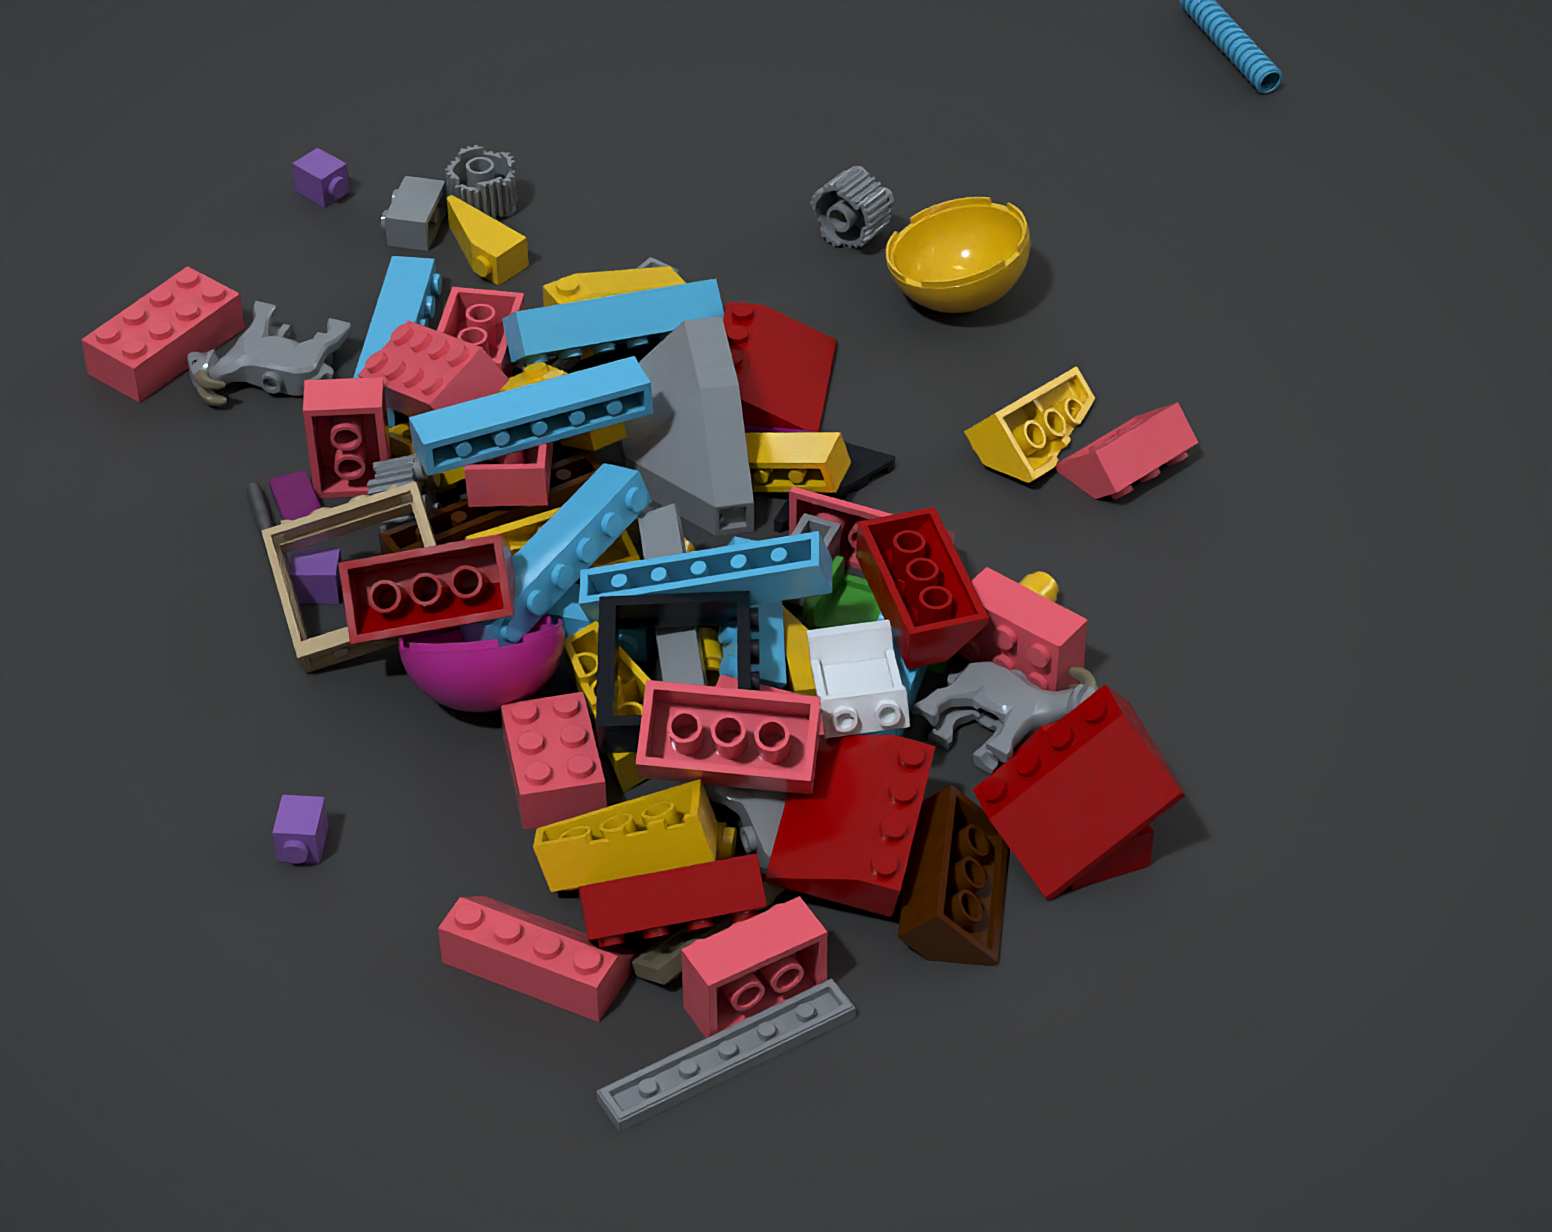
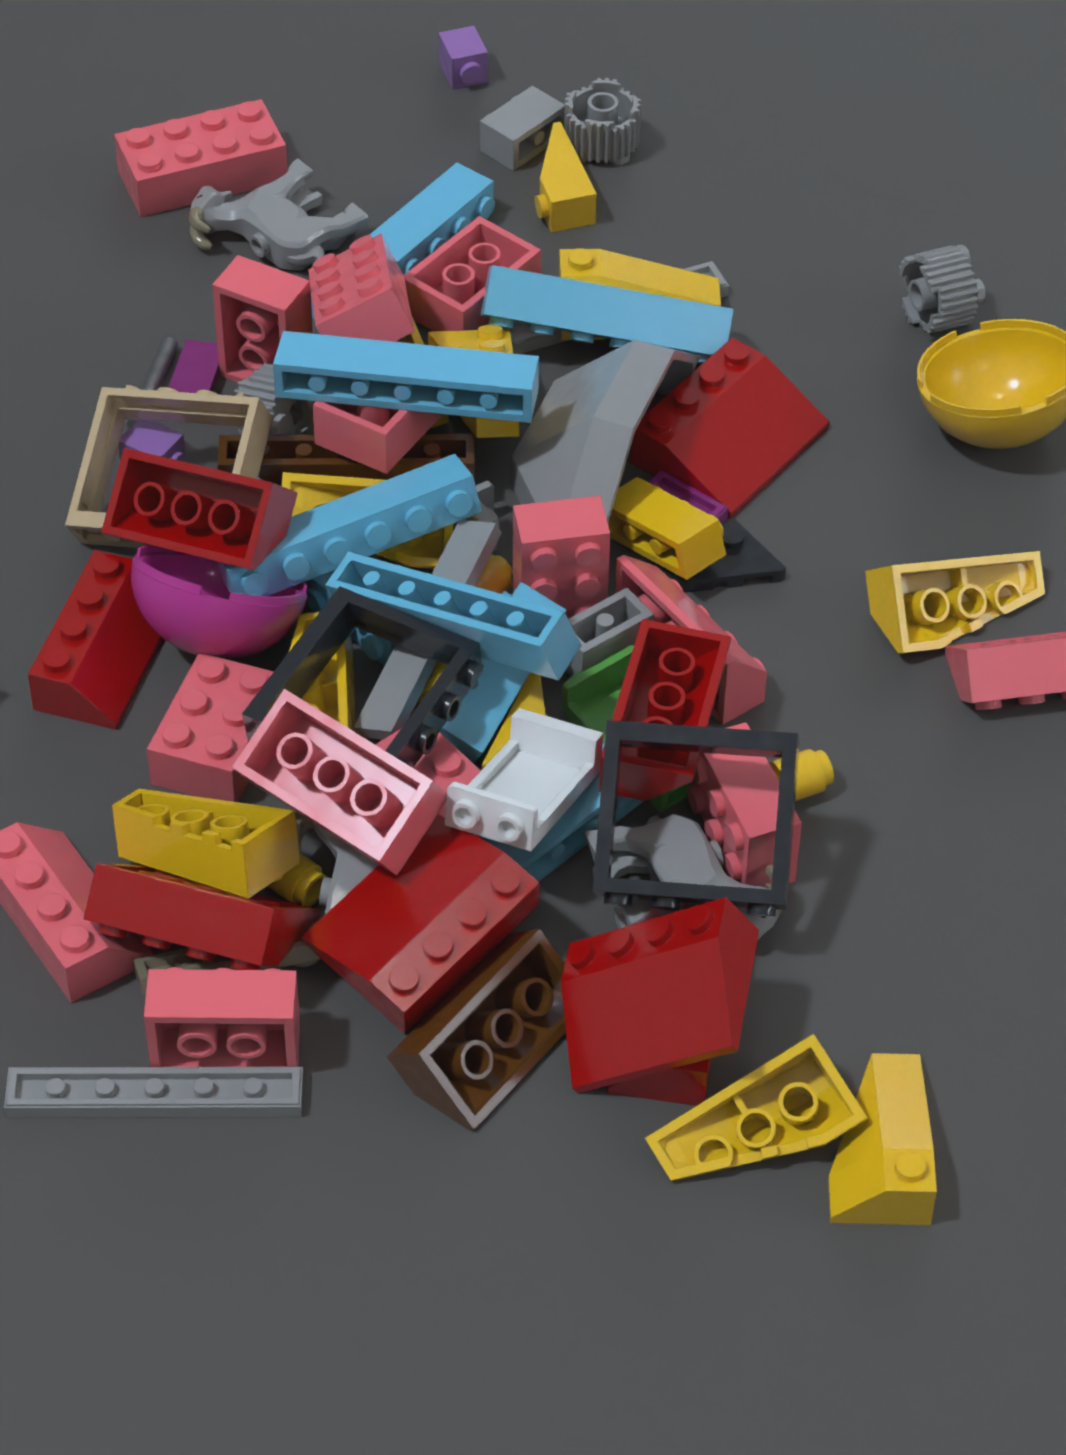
camera: 30 degrees right, 5 degrees up
none -> red slope [28,550,163,730]
none -> coral brick [513,495,610,619]
none -> black window [592,720,800,917]
none -> yellow wedge [645,1034,868,1182]
none -> yellow wedge [828,1053,937,1225]

